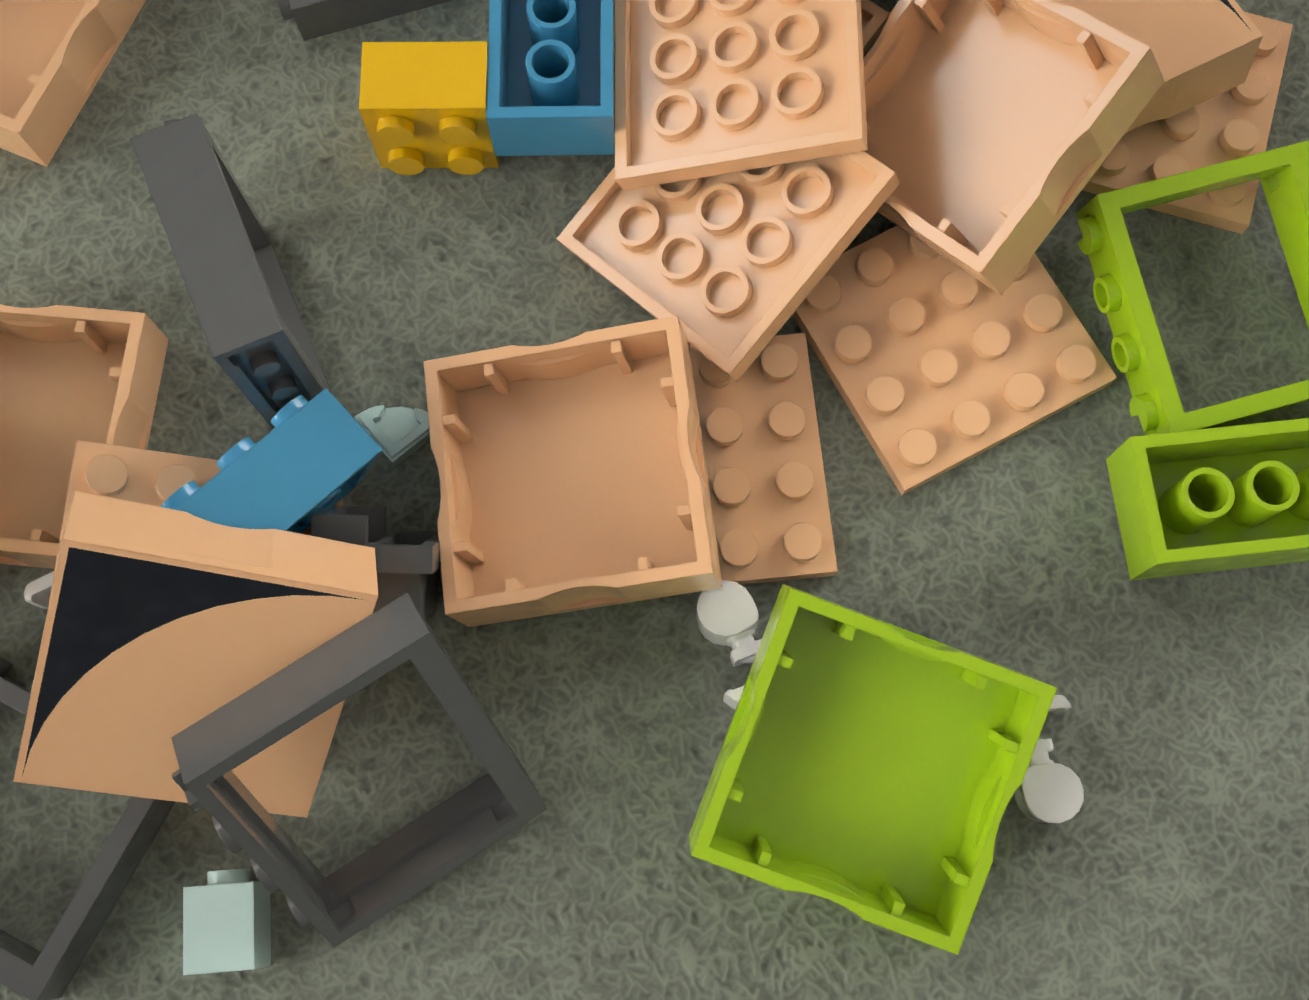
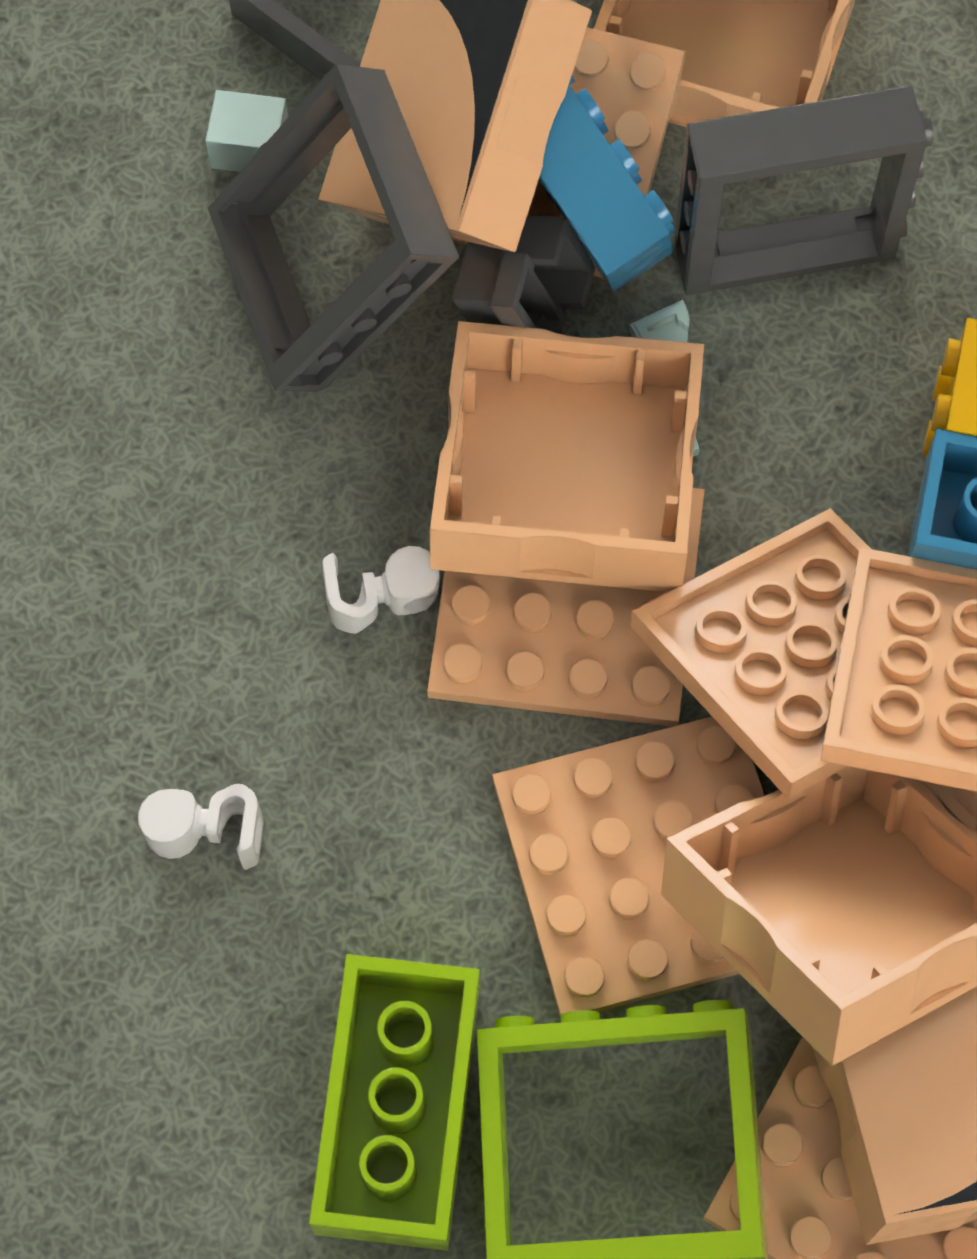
camera: 105 degrees right, 5 degrees down
lime tile [689,584,1057,955] -> none

